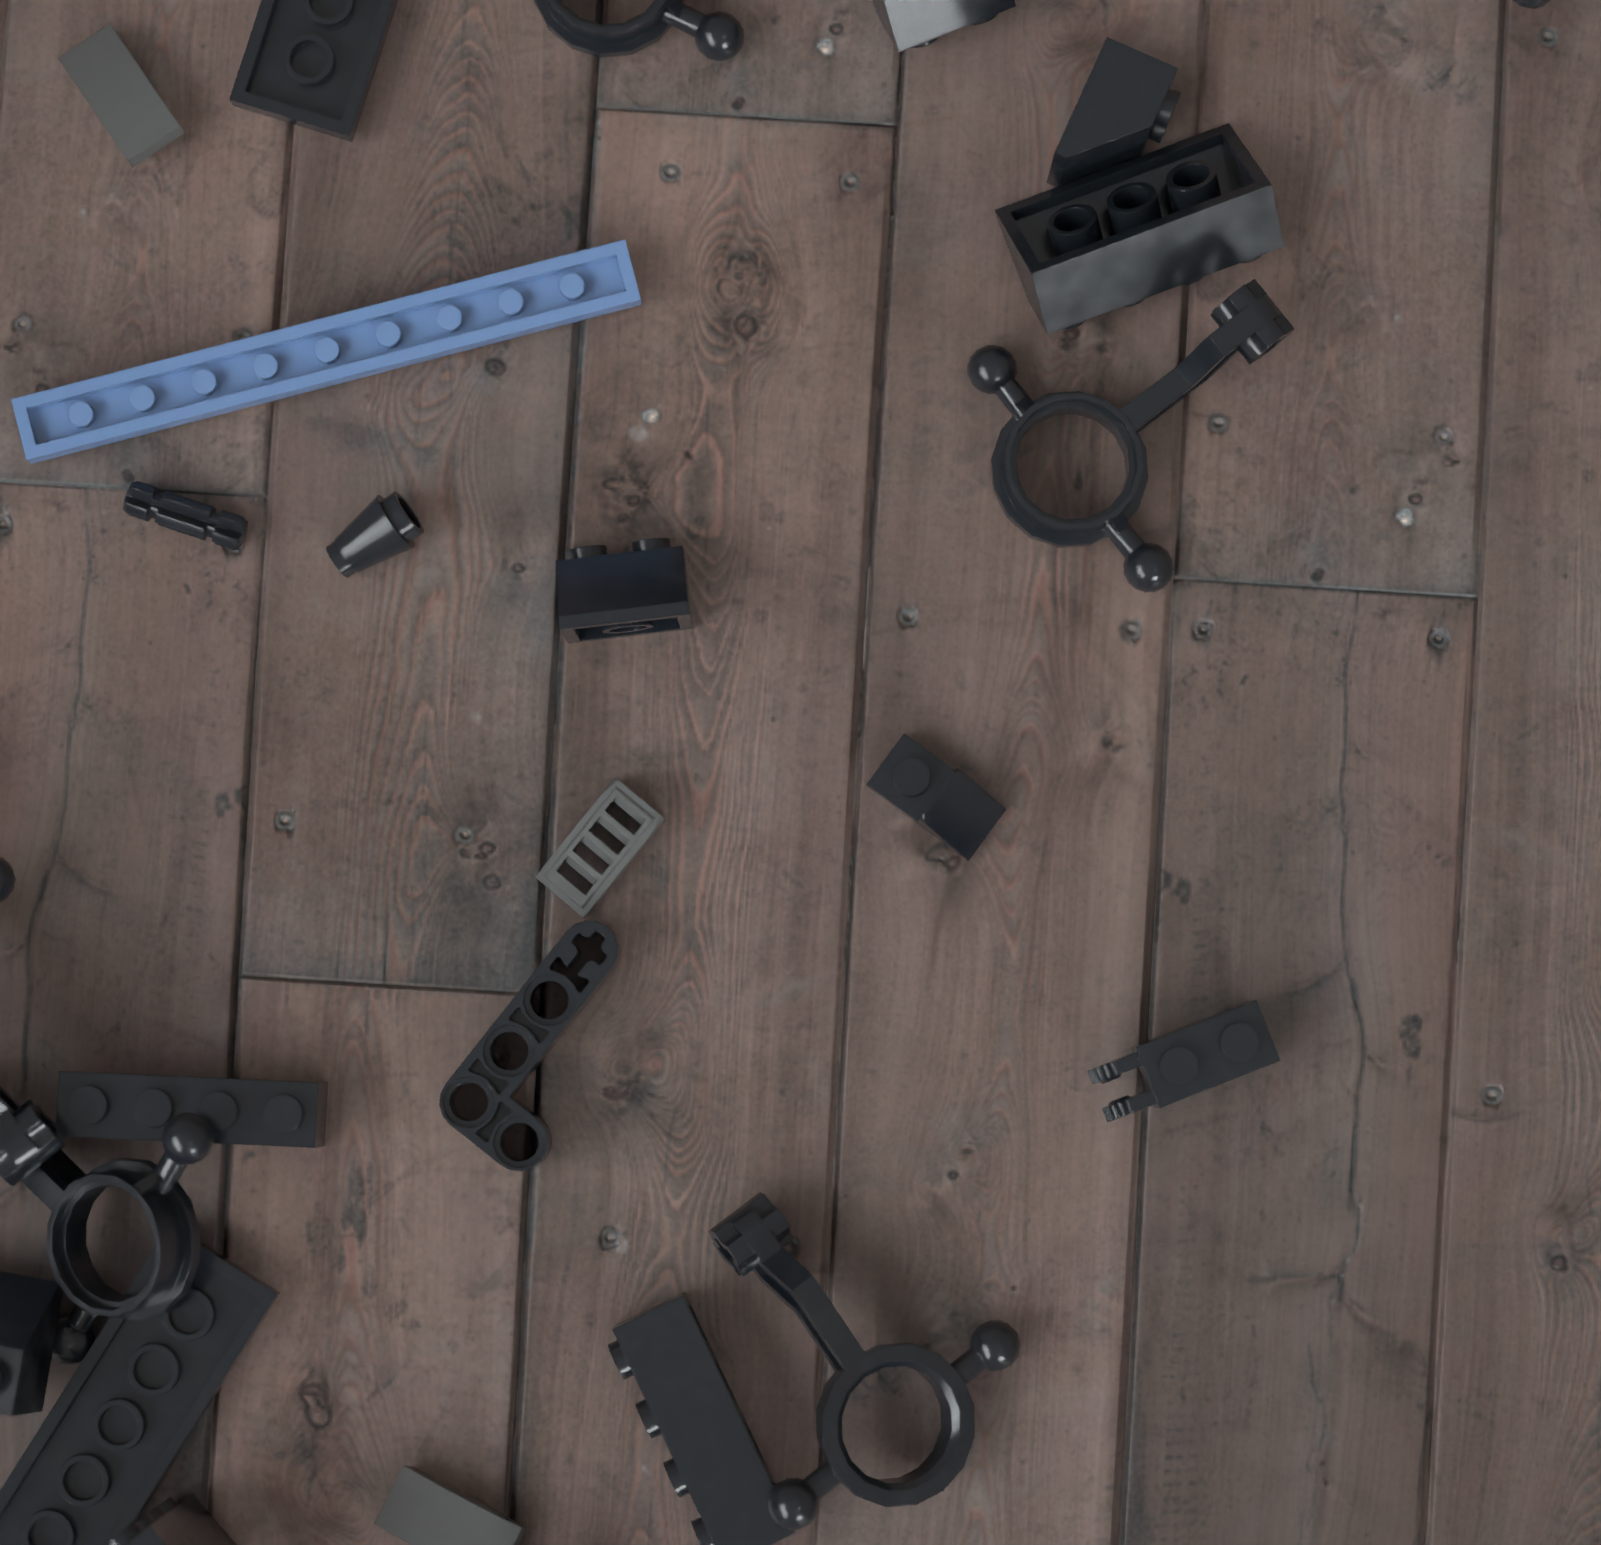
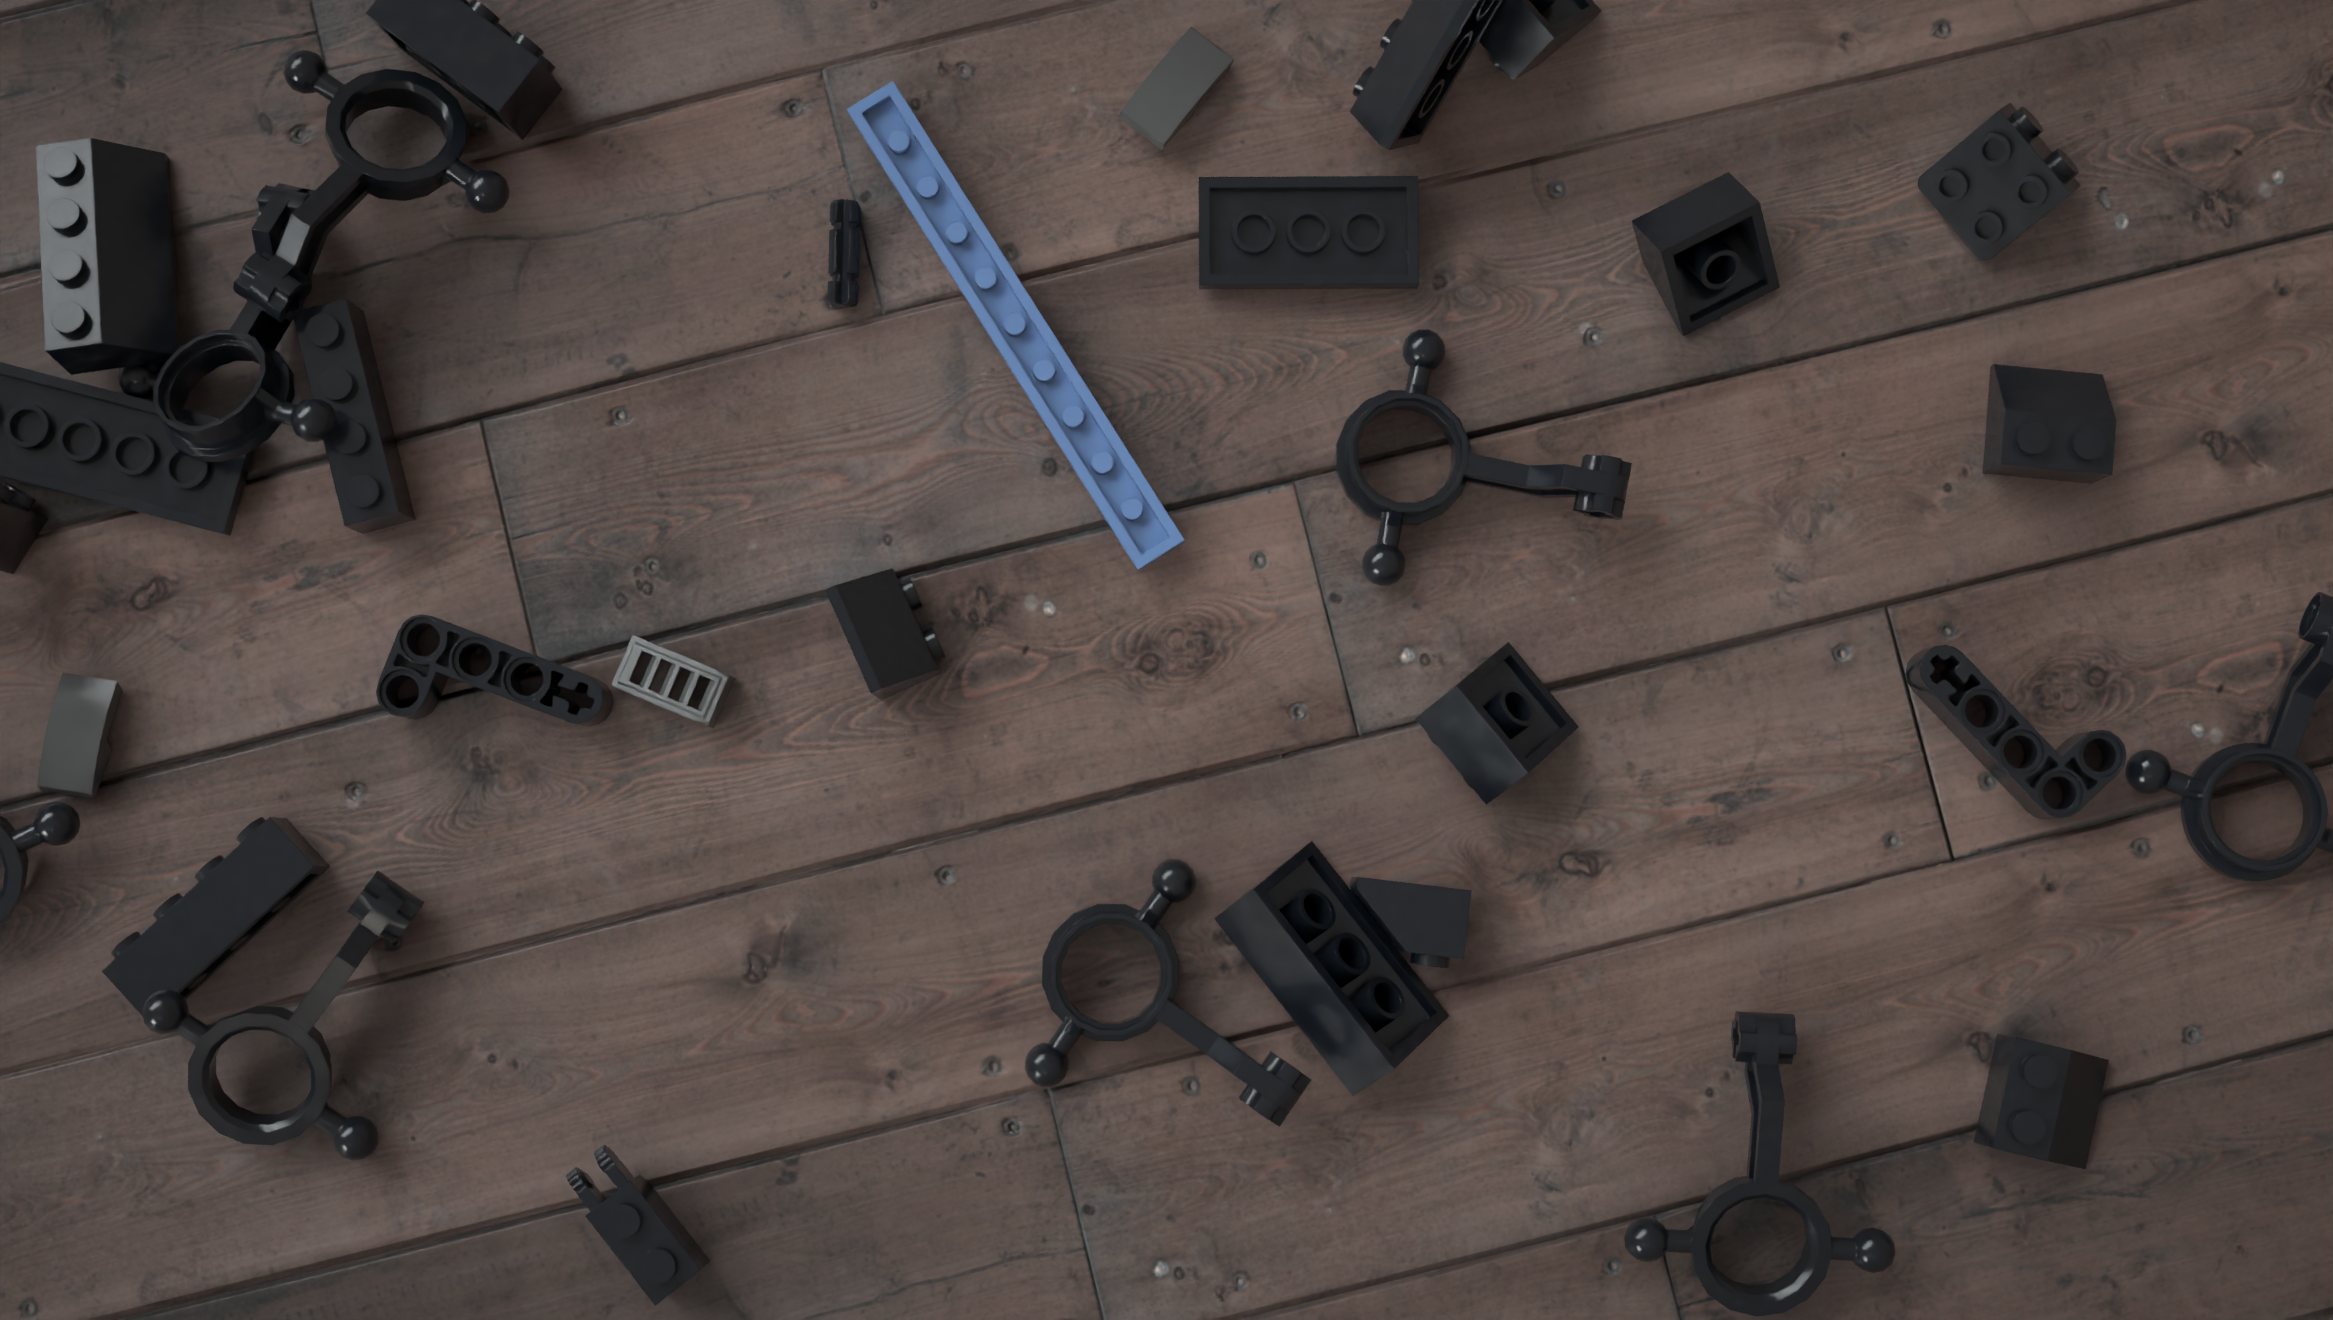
camera: 70 degrees right, 0 degrees up
black cone [326,491,424,578] -> none
black slope [866,734,1006,861] -> none

